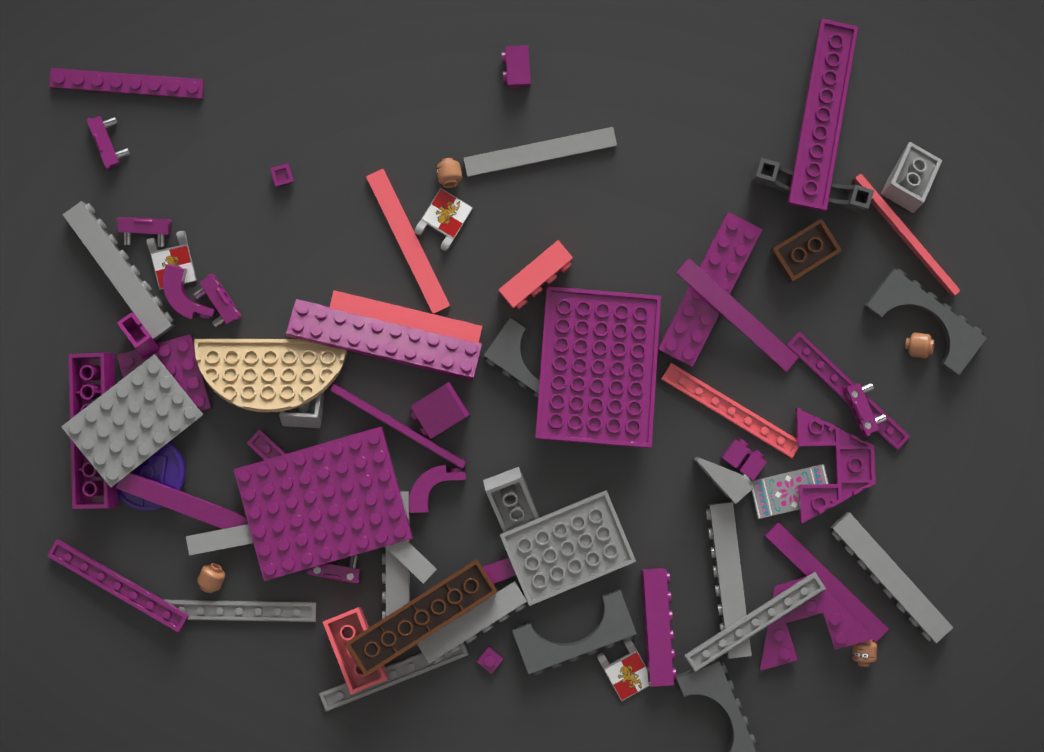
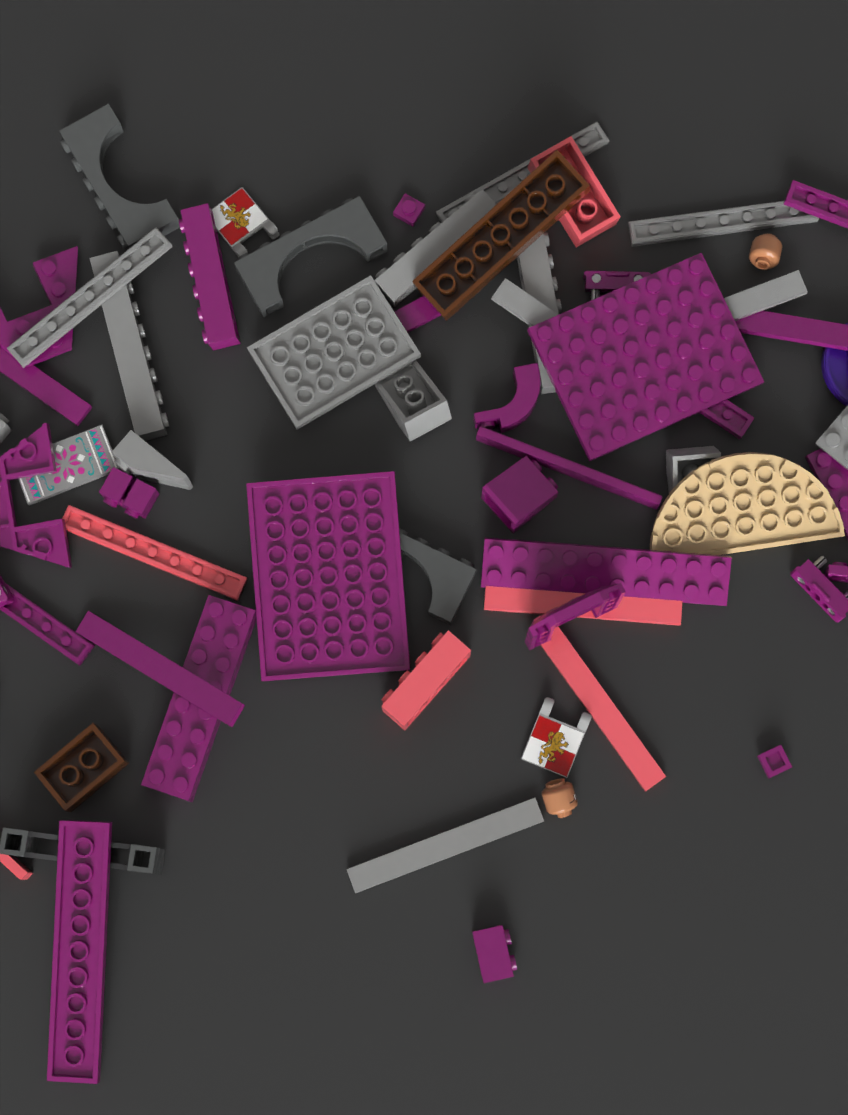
camera: 175 degrees right, 10 degrees down
none -> magenta wedge [525,583,626,650]

